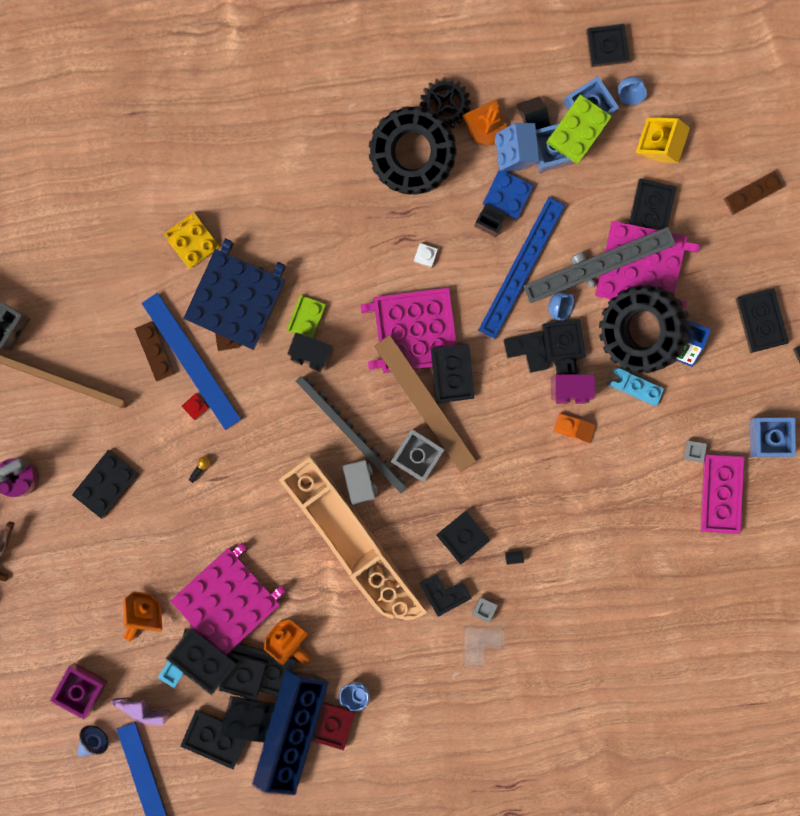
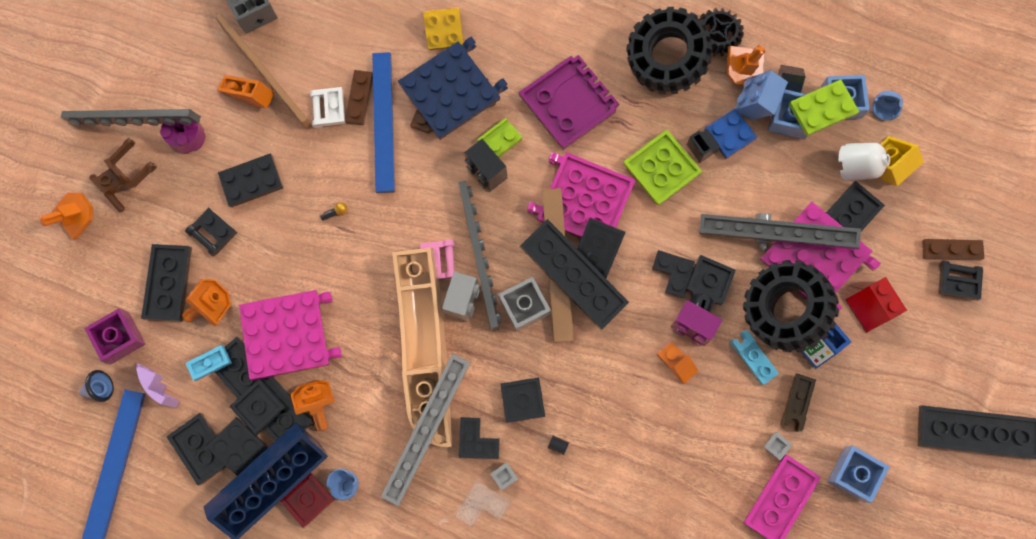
camera: 40 degrees right, 10 degrees down
black plate [166,627,237,696] -> none
red plate [181,393,209,420] -> none
white plate [414,243,438,268] -> none
blue tile [478,197,565,340] -> none
medium blue hair [548,292,574,321] -> none
black plate [586,24,629,67] -> none
black plate [735,288,789,353] -> none
none -> black plate [141,244,192,322]
none -> black plate [185,207,238,256]
none -> orange slope [217,75,274,109]
none -> white plate [310,87,346,128]
none -> light grey plate [381,353,471,506]
none -> bright pink plate [420,240,456,280]
none -> magenta hinge [519,55,620,150]
none -> black plate [519,219,629,330]
none -> lime plate [623,129,703,206]
none -> dark brown plate [780,373,816,432]
none -> white cylinder [838,142,890,181]
none -> red slope [845,277,908,333]
none -> black plate [939,260,983,301]

